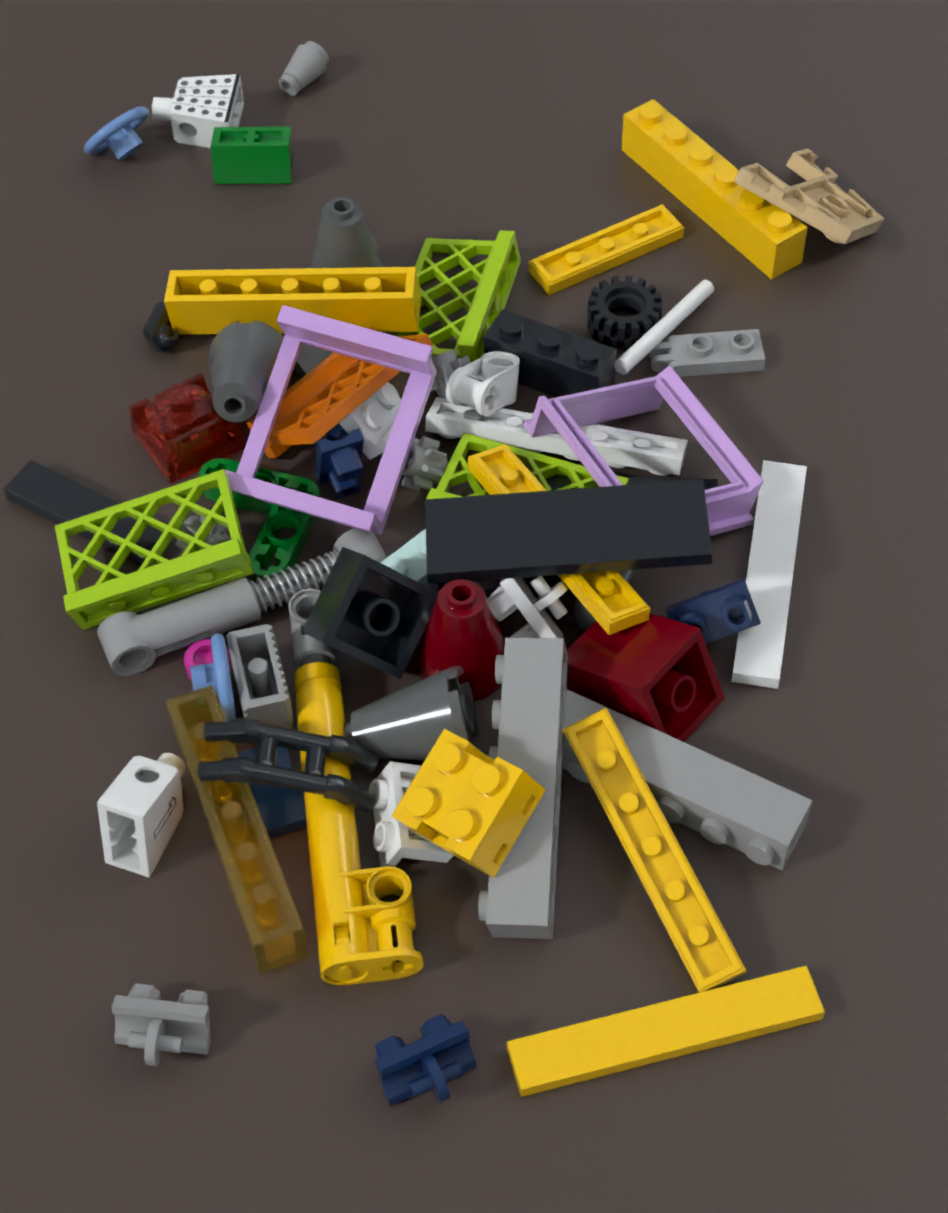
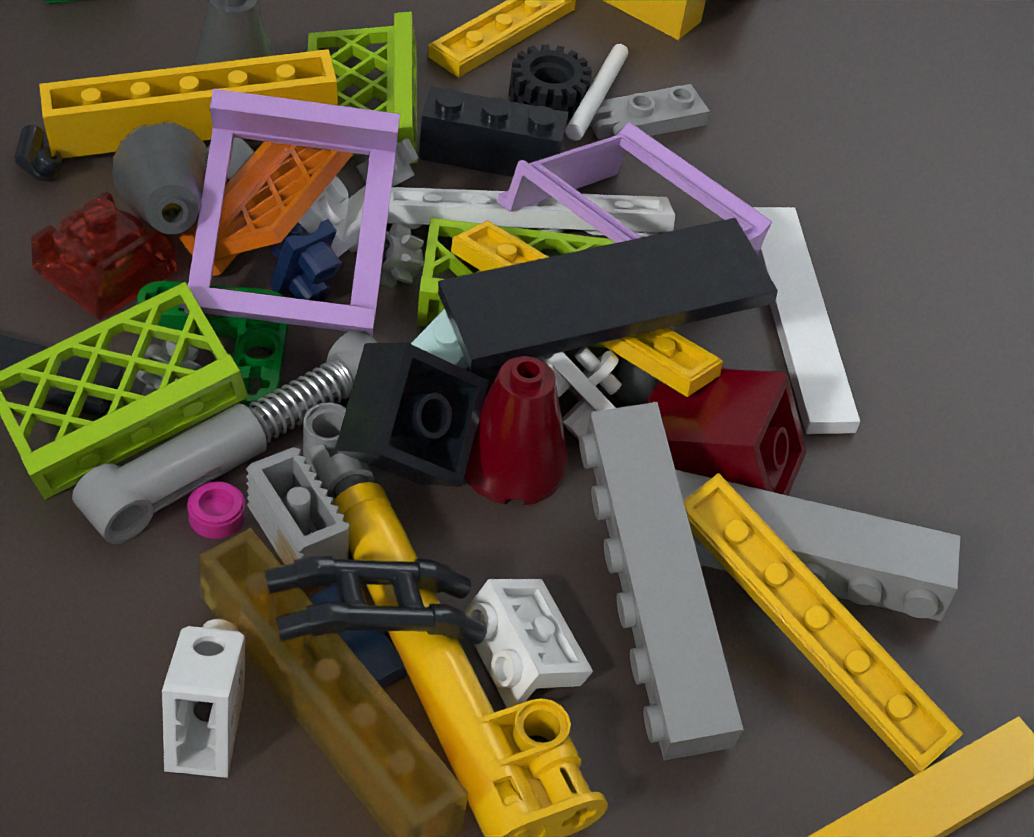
camera: 25 degrees left, 5 degrees down
medium blue piece [190,633,237,721] -> none
dark grey cone [344,665,481,761] -> none
yellow piece [392,729,546,878] -> none
white piece [446,351,520,417] -> none
dark blue hips [665,578,761,644] -> none

